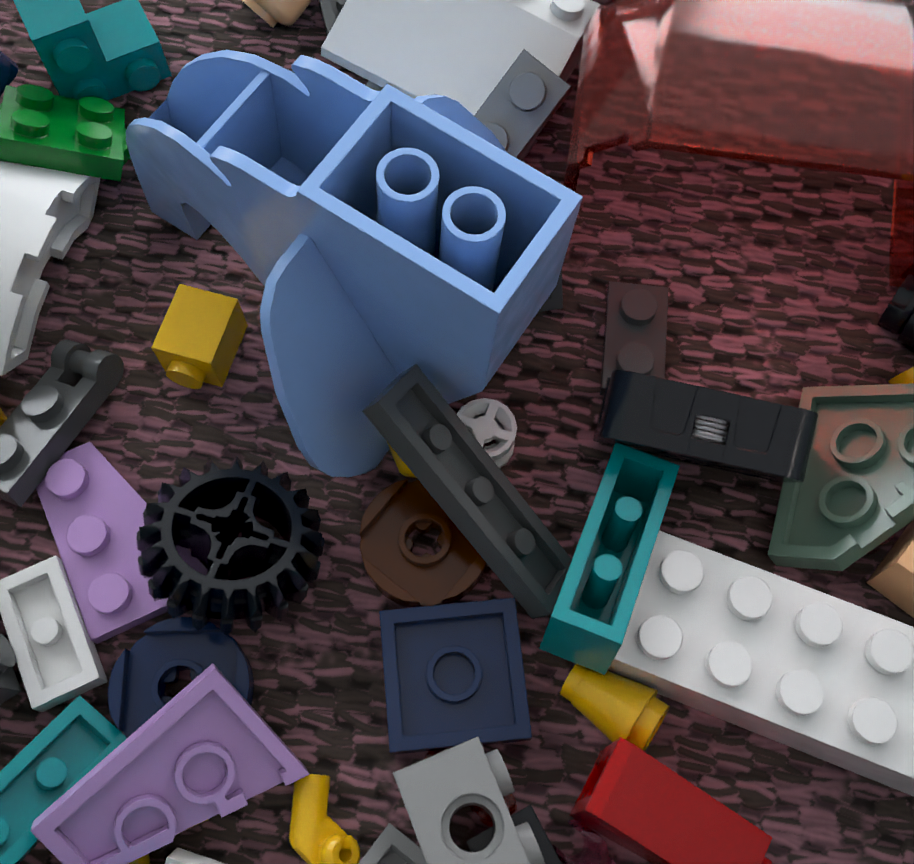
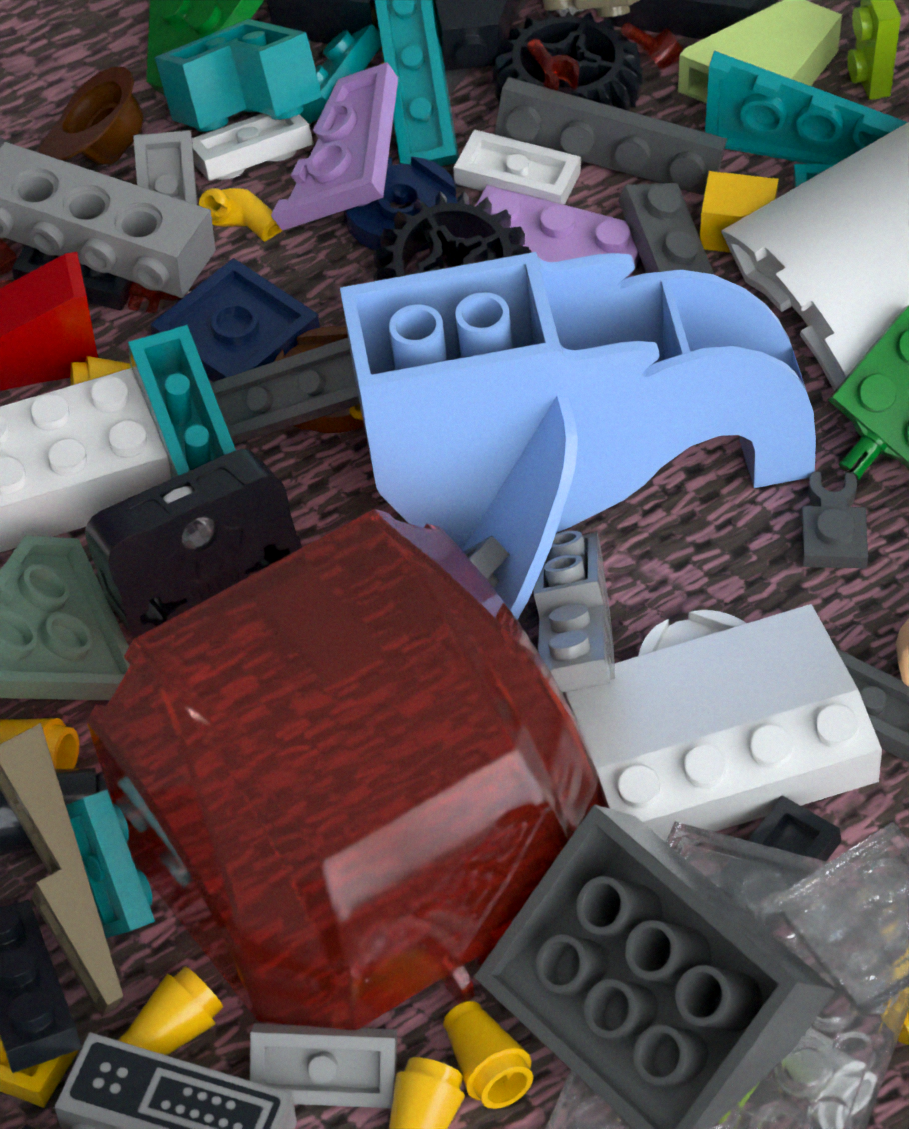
camera: 140 degrees right, 15 degrees down
white wheel [457,398,517,468] -> none

